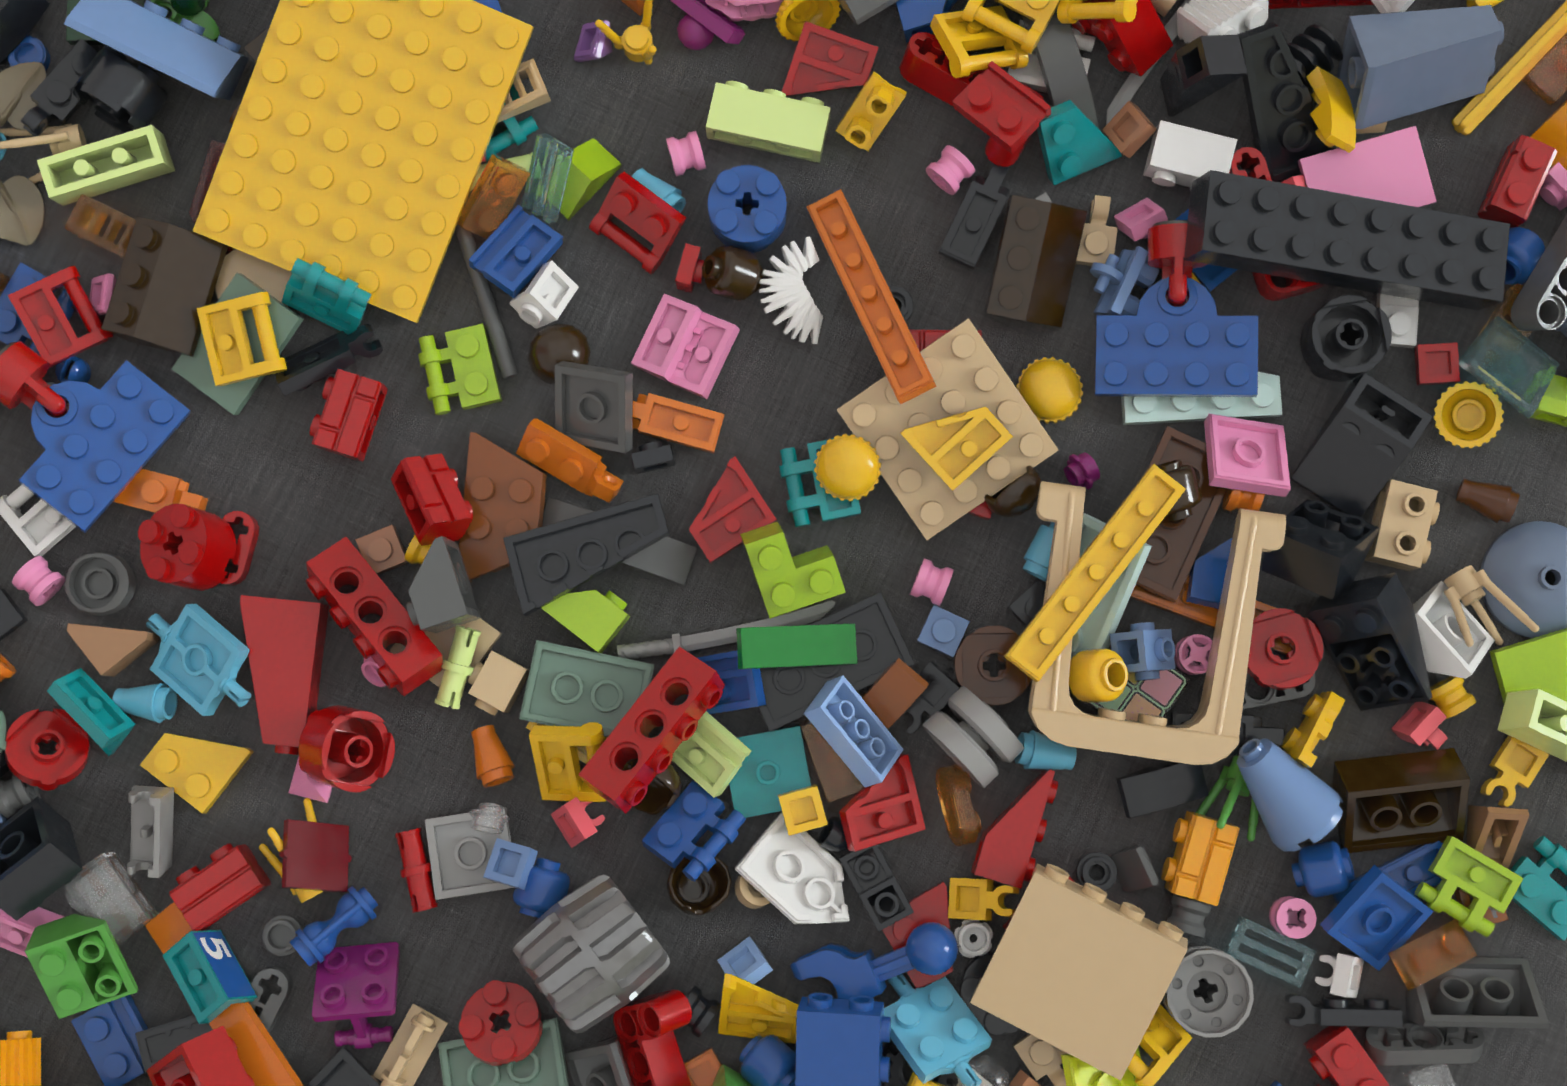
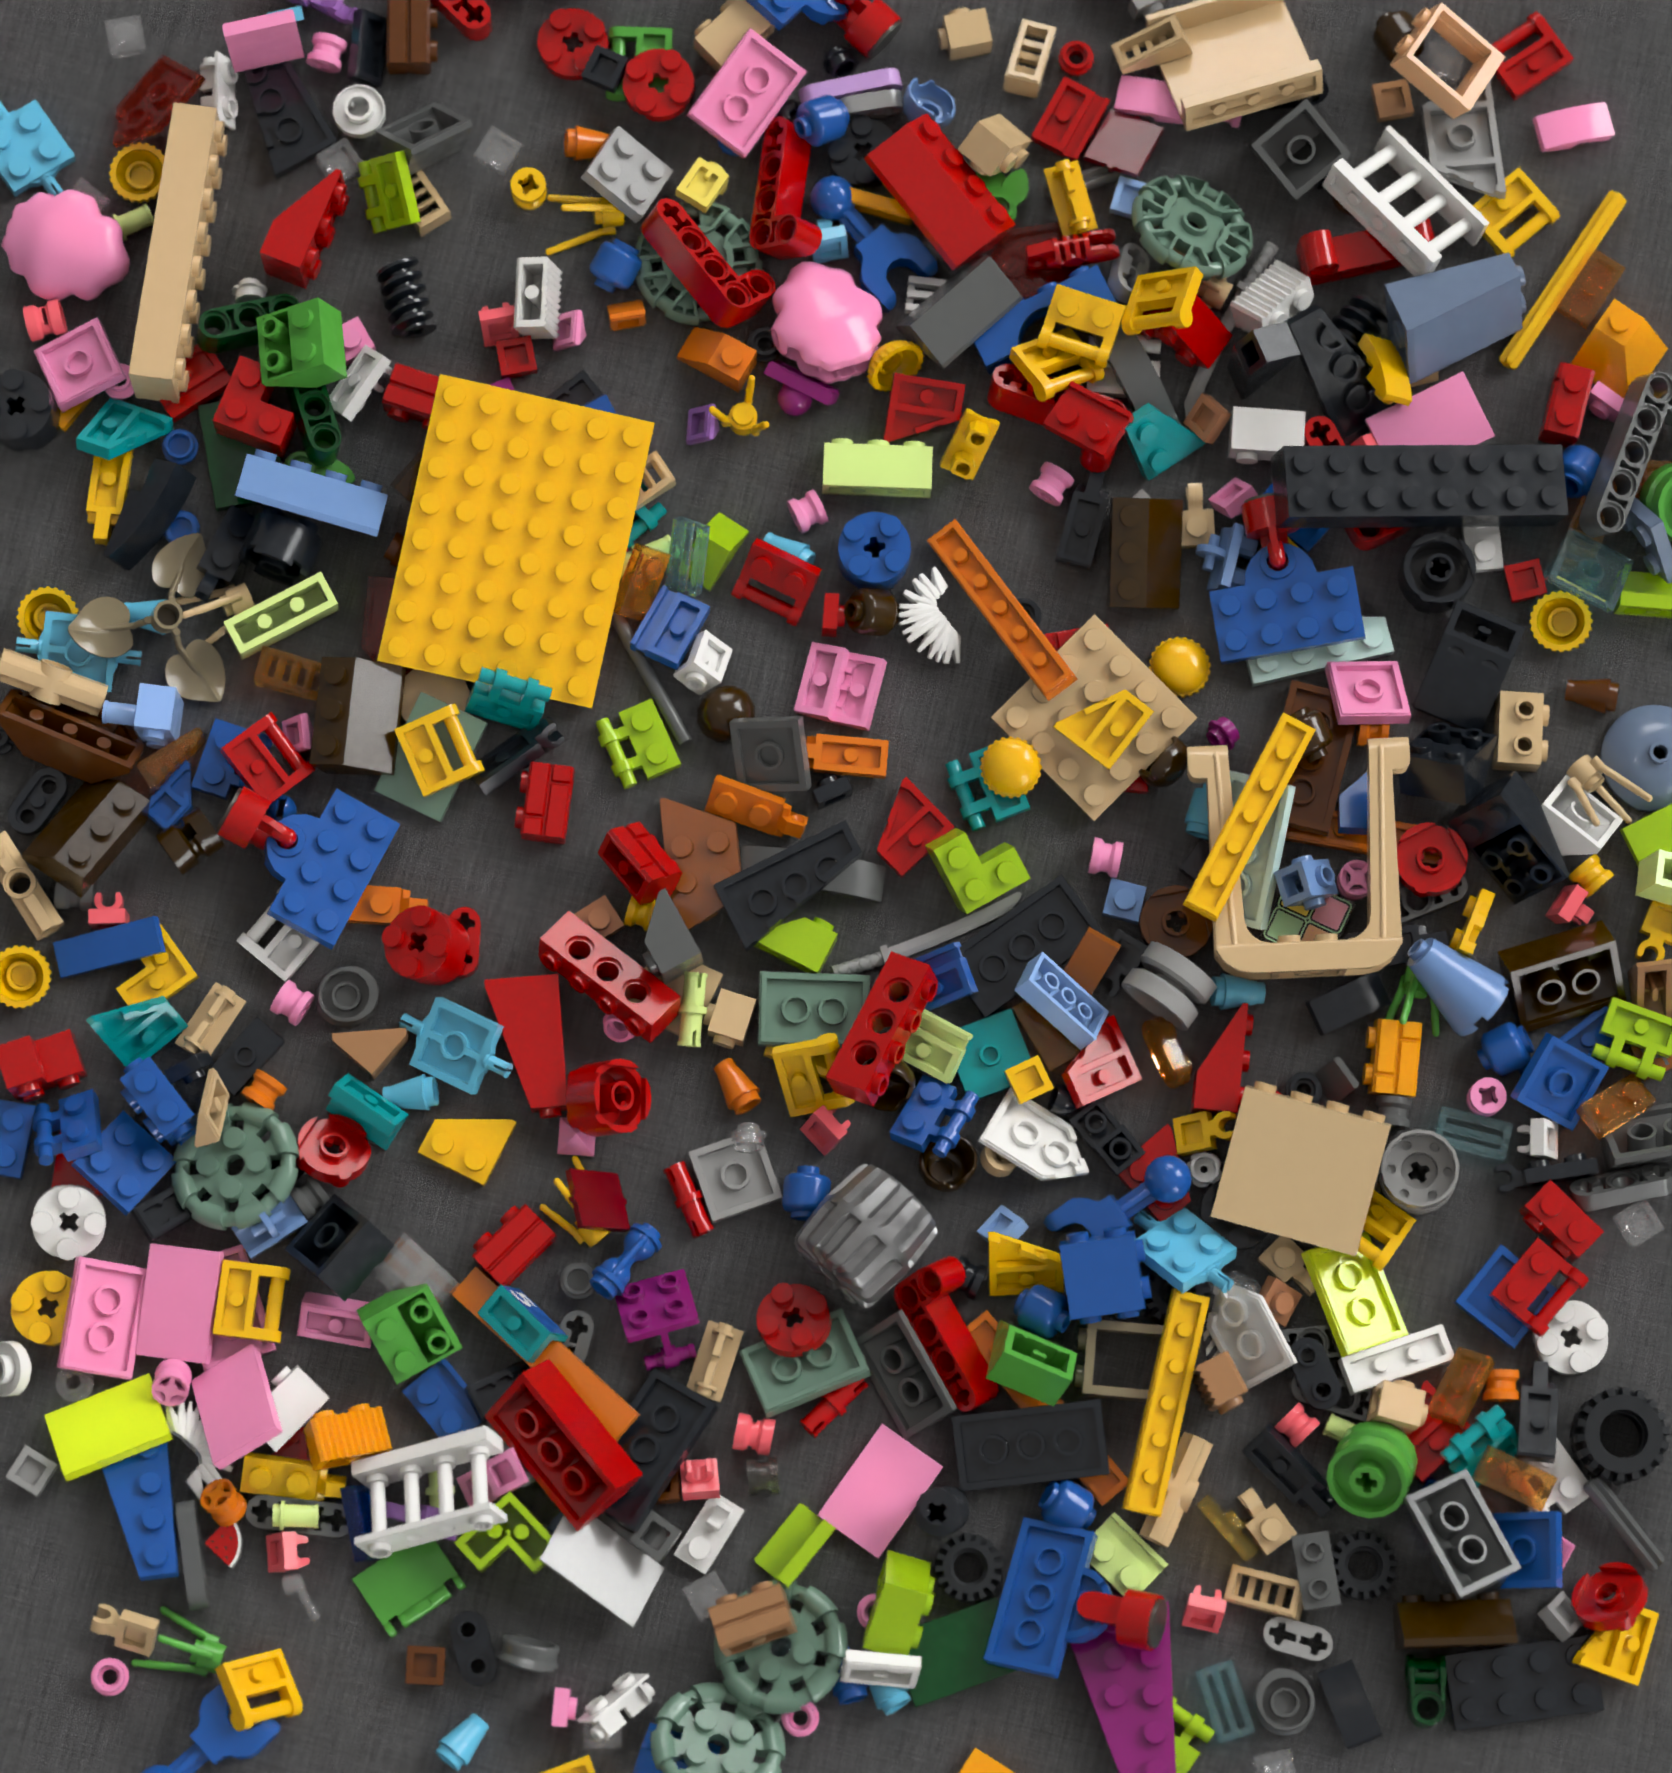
camera: 15 degrees left, 5 degrees down
light grey hinge [127,785,174,878] -> none
medium blue plate [483,838,538,891] -> none
green tile [736,624,858,669] -> none
yellow head [1069,649,1128,703] -> none

